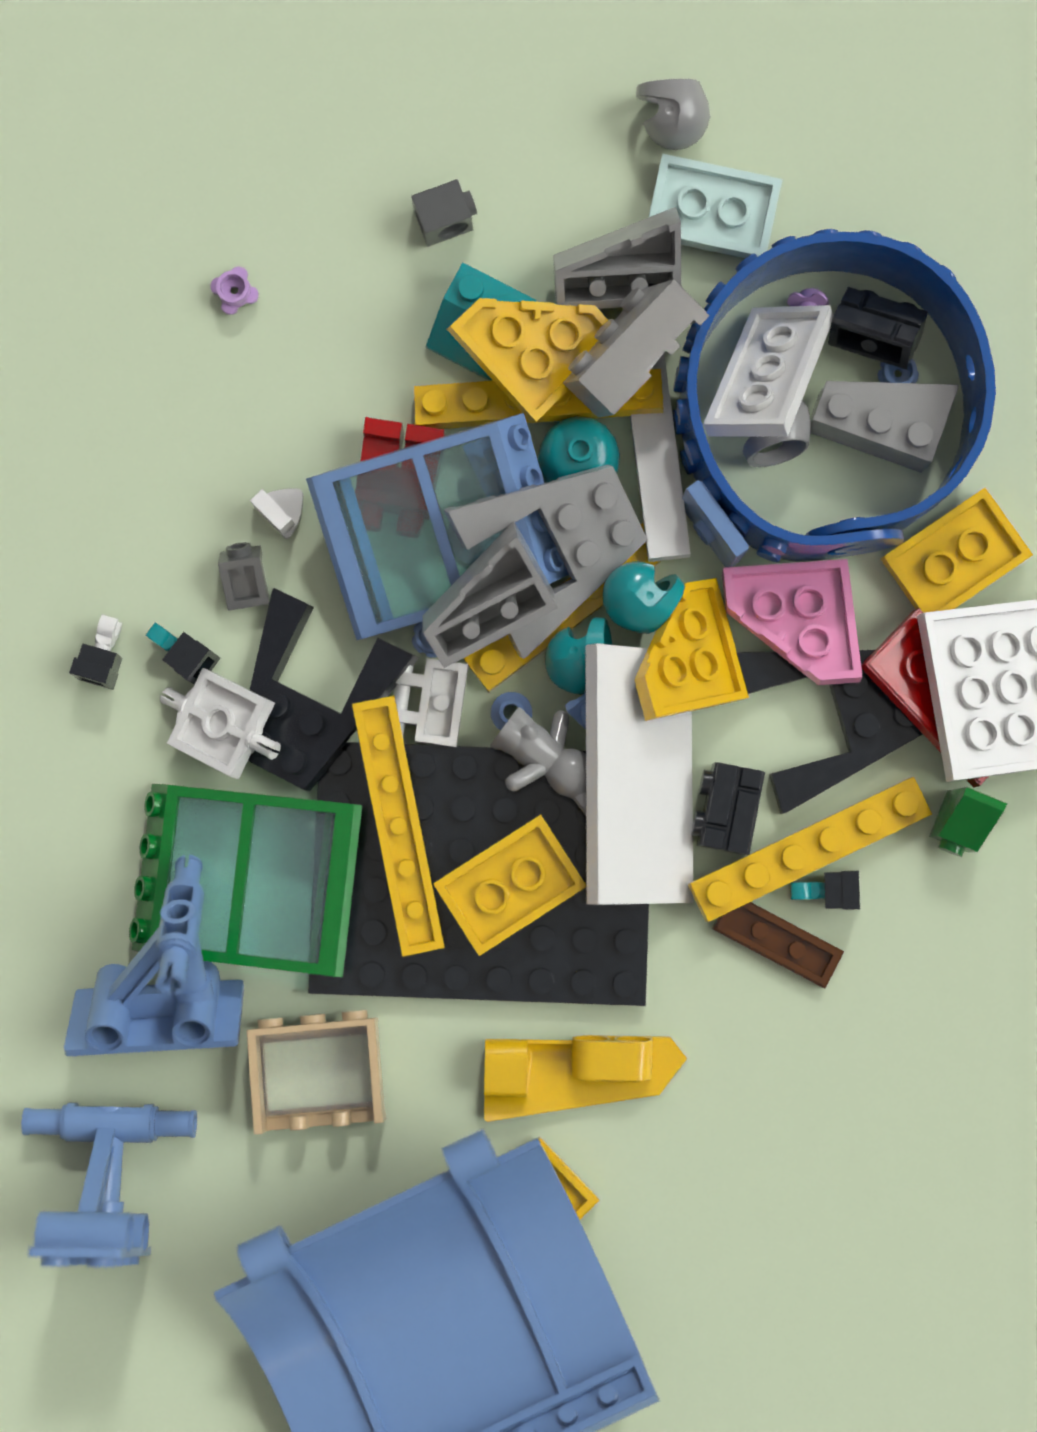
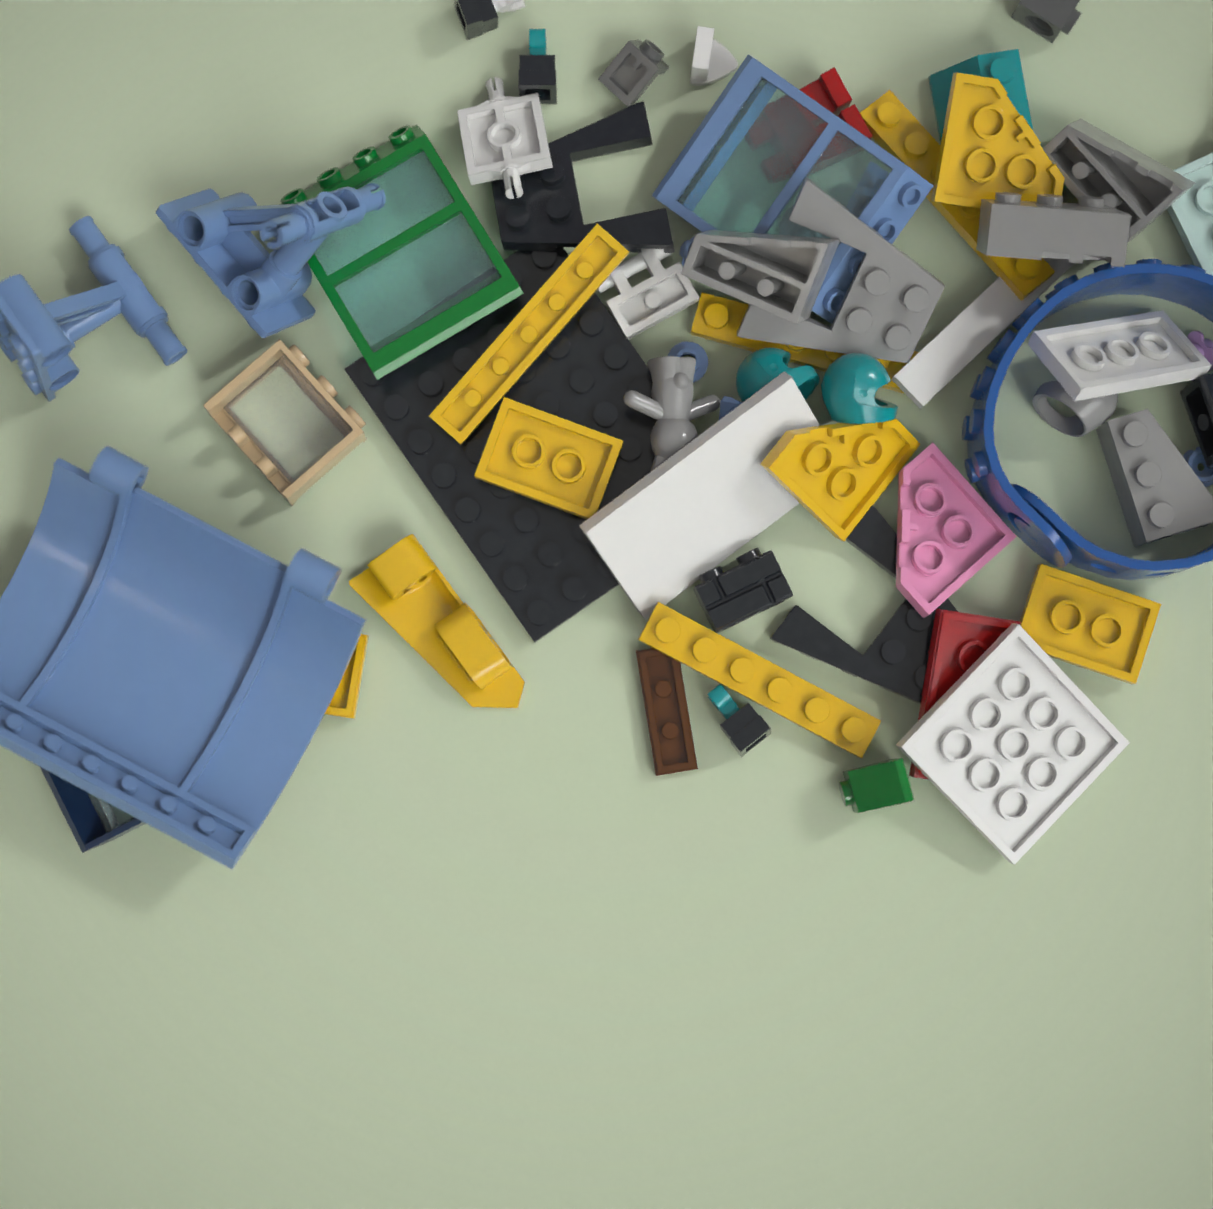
camera: 50 degrees right, 0 degrees up
teal cylinder [538,416,620,483] -> none
medium blue plate [682,480,749,567] -> none

